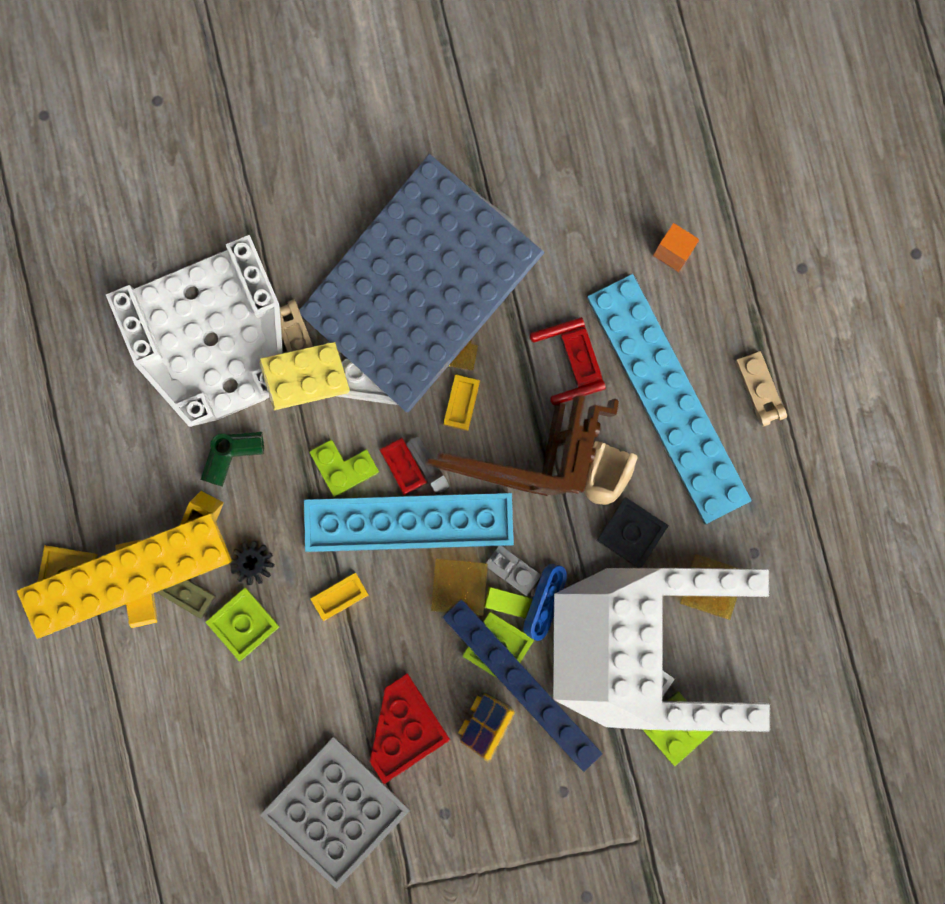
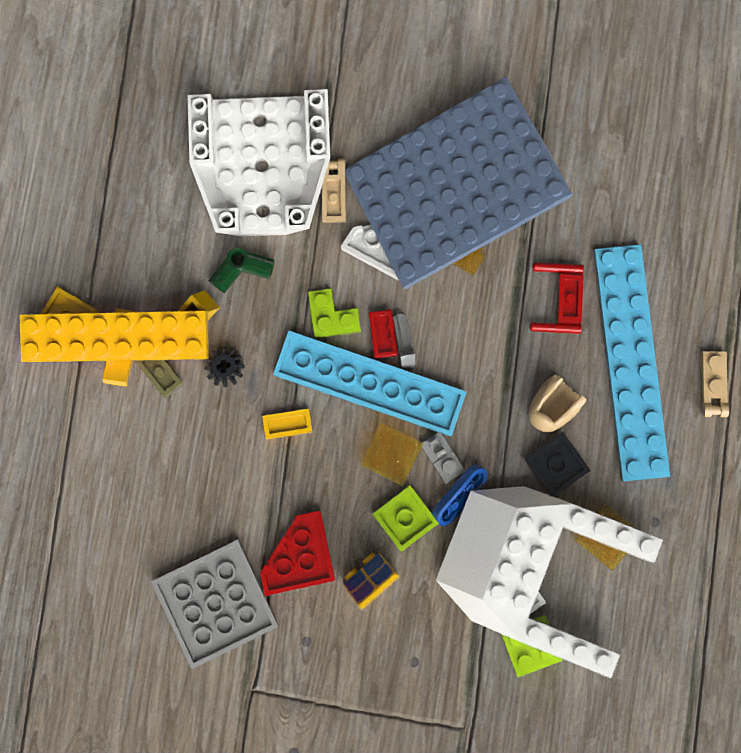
camera: 25 degrees right, 0 degrees up
lime plate [206,587,280,662] -> none
light yellow plate [259,342,350,410] -> none
reddish brown piece [425,395,619,496] -> none
dark blue plate [442,599,603,772] -> none
yellow tile [443,375,480,431] -> none
lime piece [483,587,533,619] -> none
orange panel [653,223,699,272] -> none

